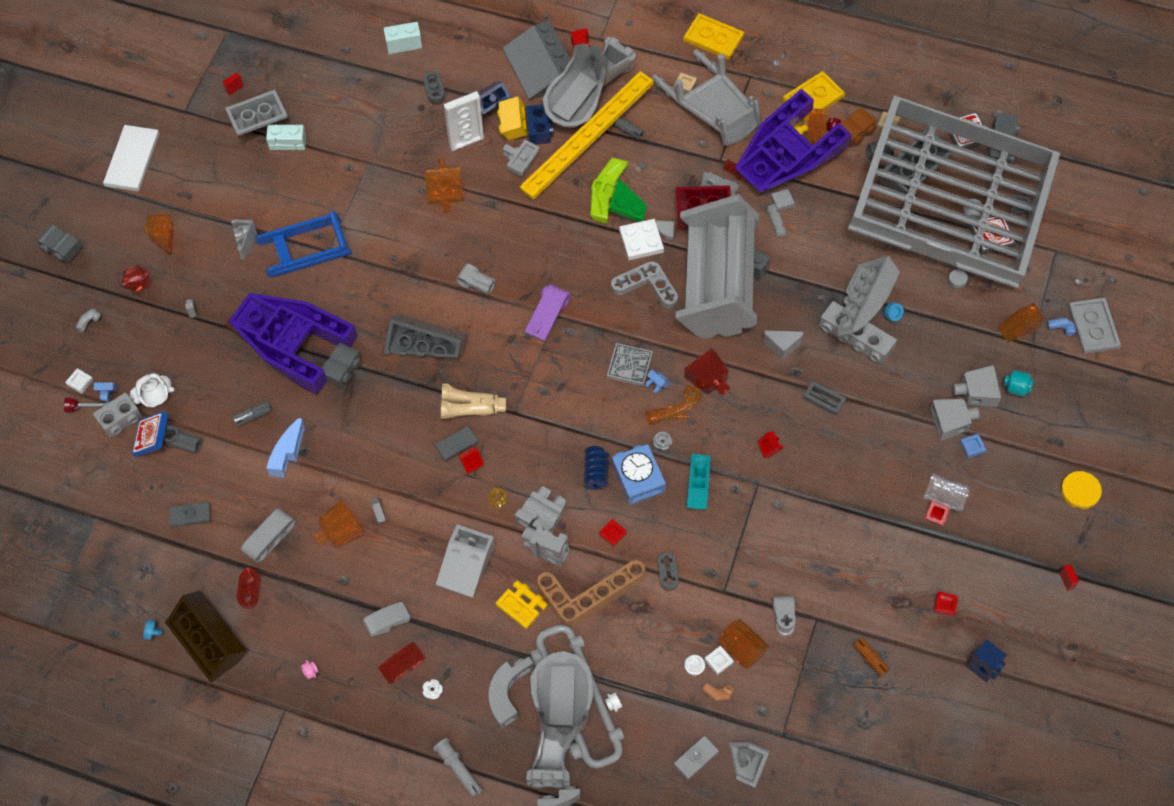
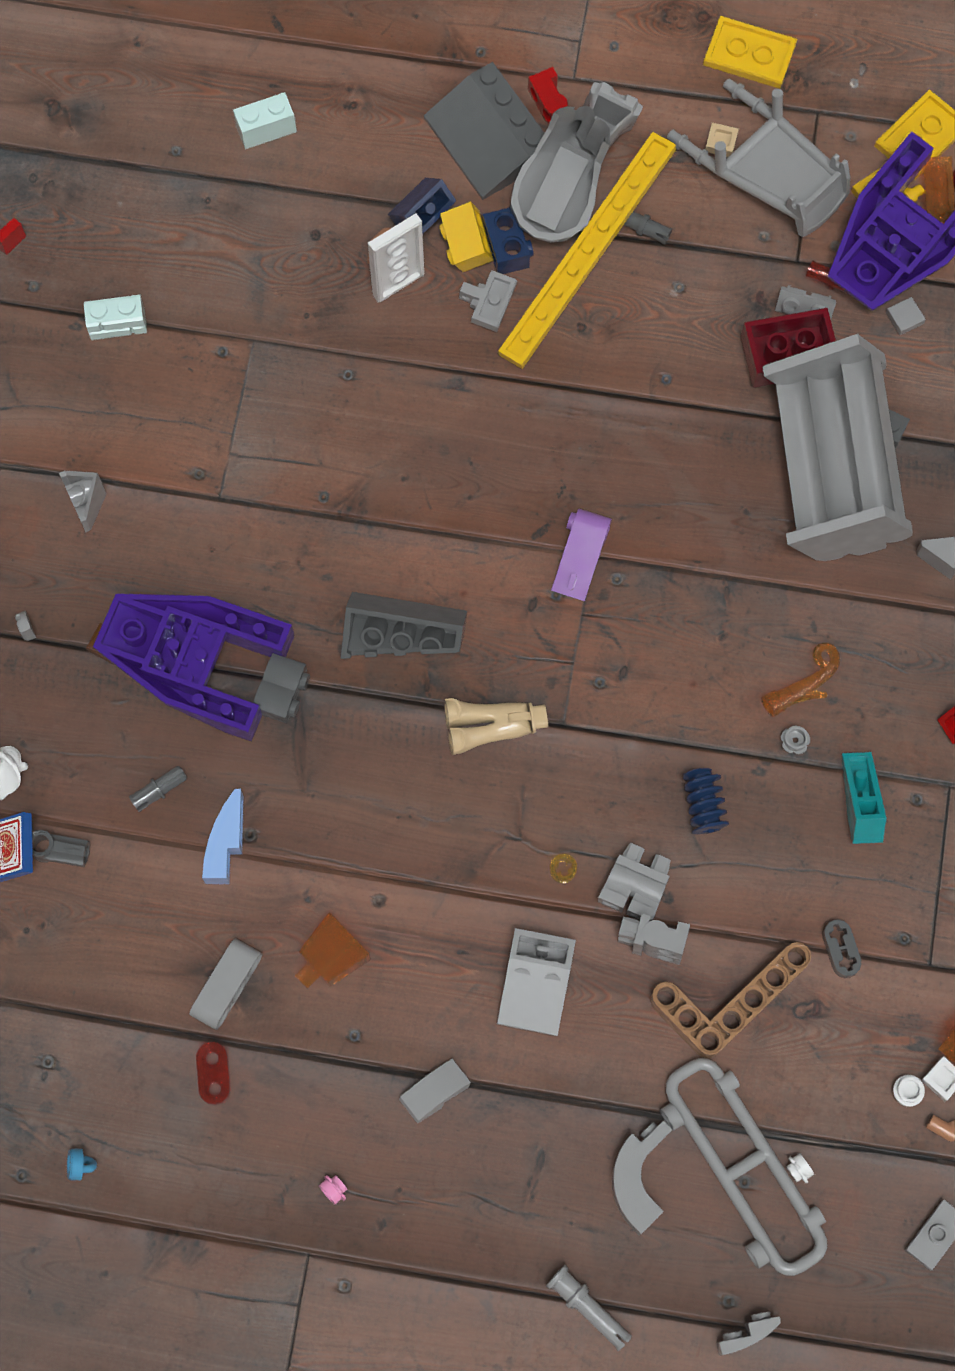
camera: 10 degrees left, 10 degrees up
dark brown slope [165,591,246,683] -> none
dark grey plate [169,502,211,528] -> none
light grey slope [225,90,288,136] -> none
blue piece [256,211,353,278] -> none
light grey tile [370,497,385,523] -> none
clear red slope [378,642,426,684] -> none
dark grey plate [423,71,445,104] -> none
white plate [423,679,443,699] -> none
clear orange plate [424,158,464,213] -> none
dark grey tile [435,426,479,462] -> none
light grey piece [456,264,496,295] -> none
red tile [458,447,484,474] -> none
yellow plate [495,580,549,630] -> none
light grey animal [527,651,593,788] -> none
lime plate [590,158,629,224] -> none
red tile [599,519,627,548] -> none
green wing [607,179,647,222] -> none
tile [607,343,653,387] -> none
light grey beam [611,261,678,309] -> none
medium blue brick [612,444,666,505] -> none
white plate [619,219,664,260] -> none
medium blue tile [646,369,671,393] -> none
light grey tile [656,220,674,240] -> none
clear red torso [684,348,730,395] -> none
light grey axle [767,204,787,238] -> none

